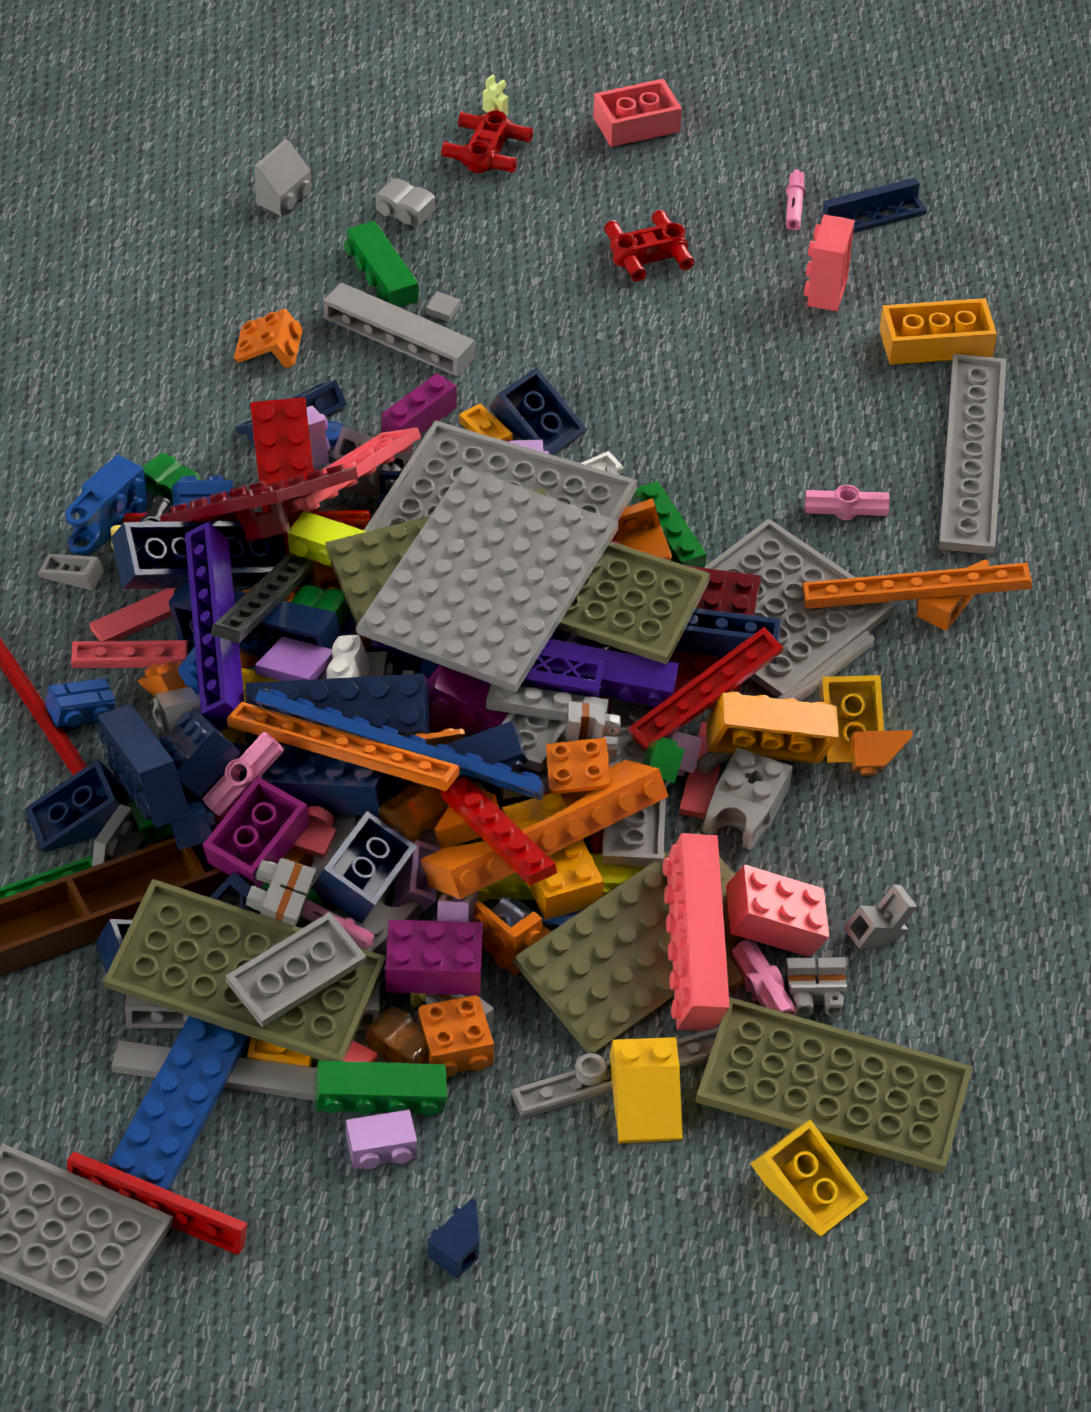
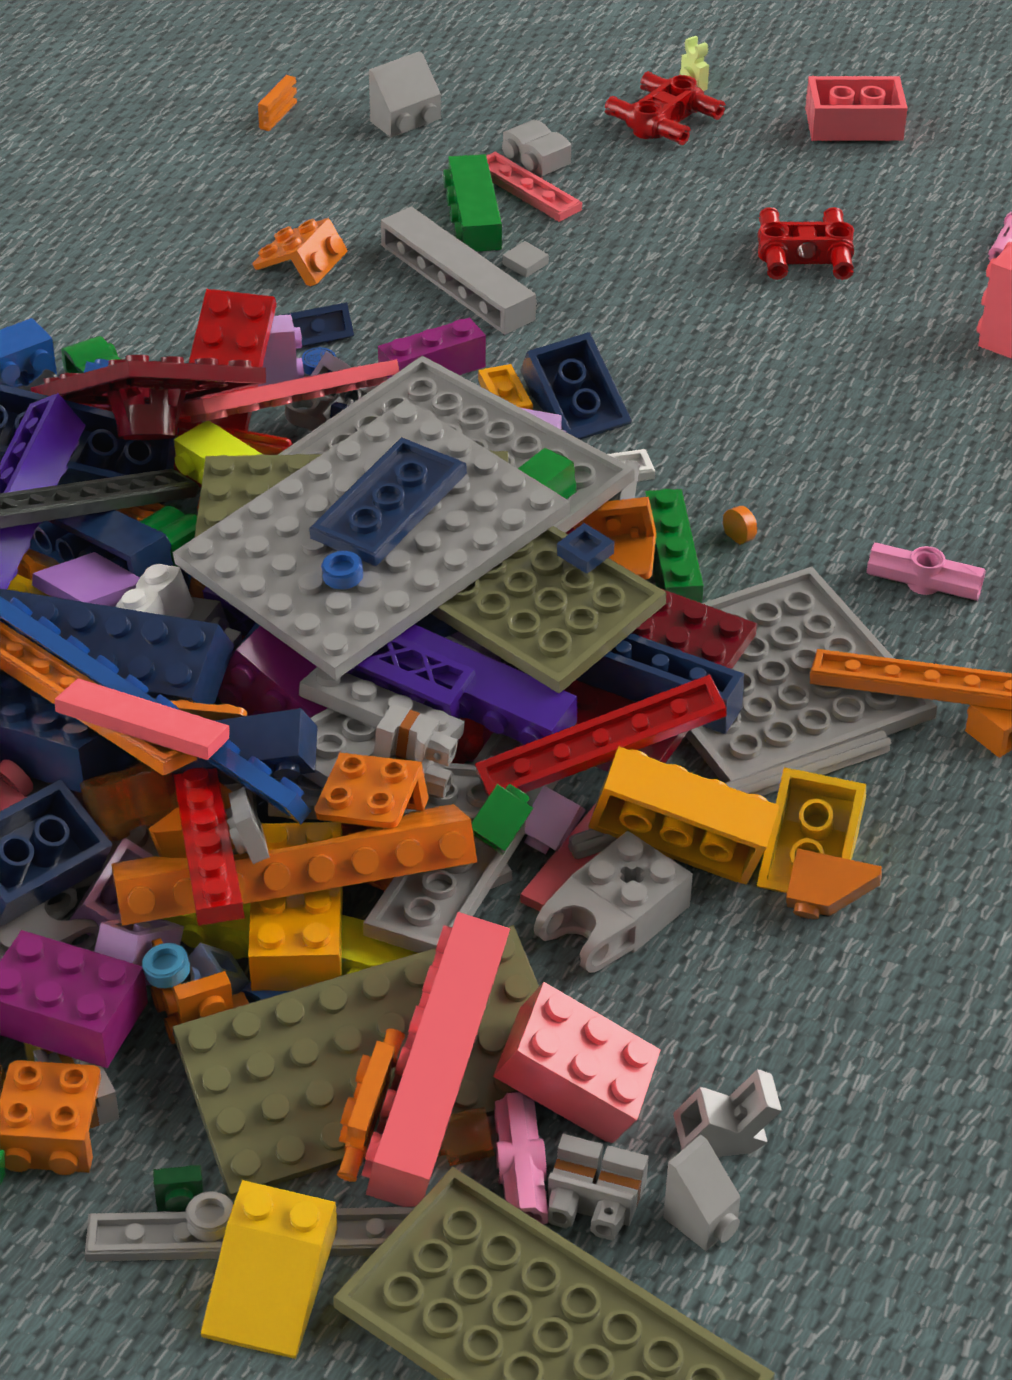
camera: 20 degrees right, 5 degrees down
none -> coral tile [55,678,229,760]
none -> dark azure tile [142,943,190,988]
none -> dark green plate [153,1165,204,1212]
none -> light grey plate [225,787,270,864]
none -> orange tile [258,75,297,131]
none -> dark blue tile [309,437,467,566]
none -> blue tile [321,551,364,589]
none -> orange plate [337,1029,405,1182]
none -> coral tile [487,152,582,222]
none -> green brick [517,448,577,499]
none -> dark blue plate [557,523,614,574]
none -> light grey slope [663,1135,740,1251]
none -> orange tile [723,506,757,545]

